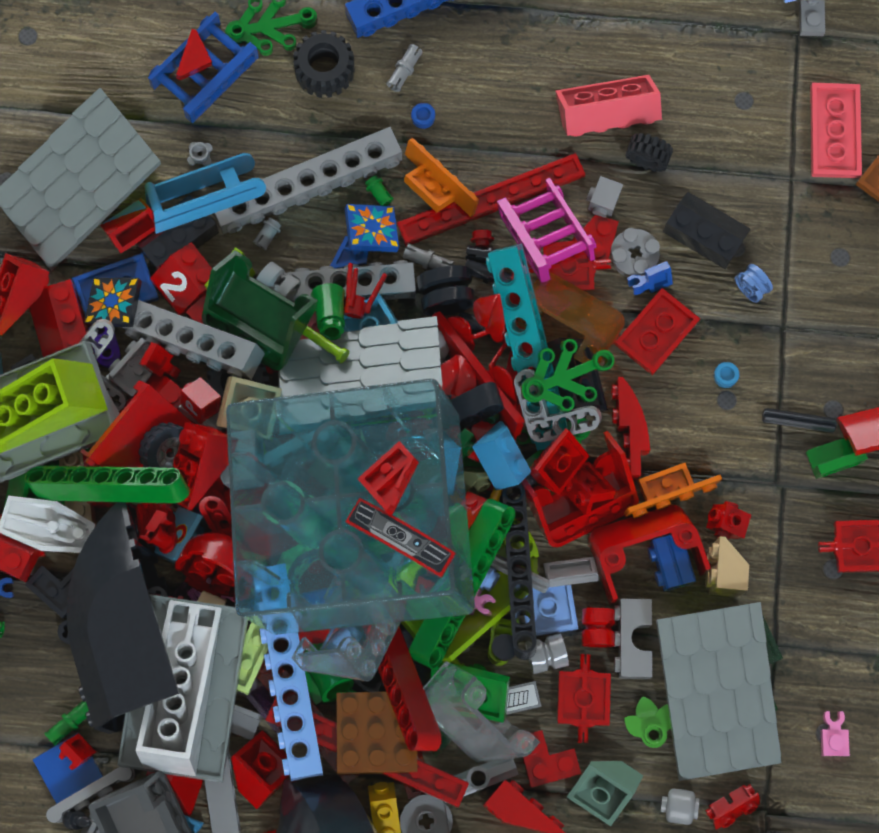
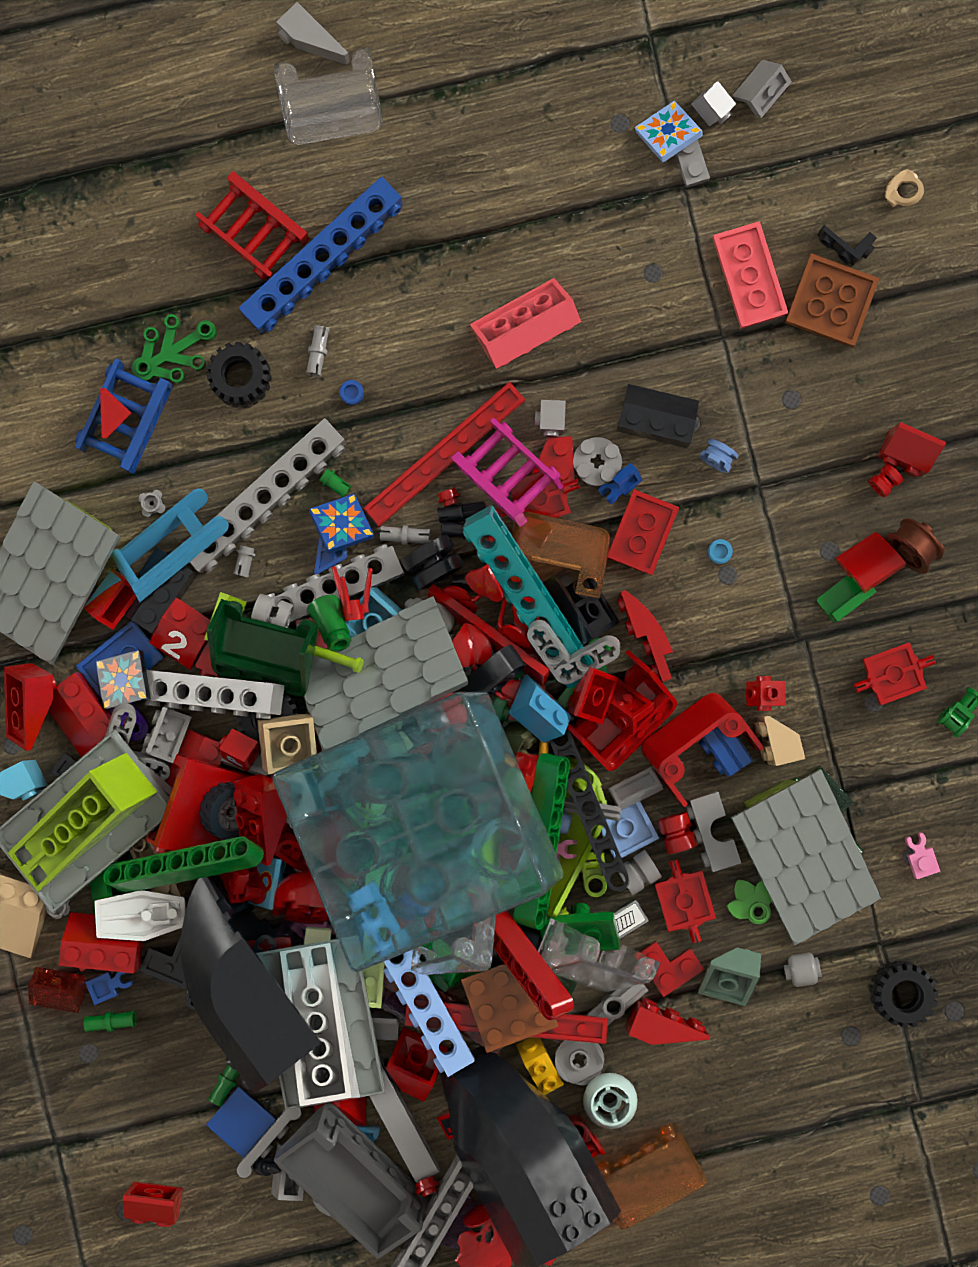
camera: 15 degrees left, 10 degrees up
red tile [59,733,96,770] -> none
red plate [139,342,181,379] -> none
slope [345,498,456,578] -> none
red wing [357,441,419,516] -> none
orange bracket [404,138,479,217] -> none
black tile [491,634,518,661] -> none
green plant [521,339,615,412] -> none
orange bracket [624,463,722,519] -> none
black tyre [625,133,673,172] -> none
red hinge [705,784,760,830] -> none
black axle [762,408,837,432] -> none

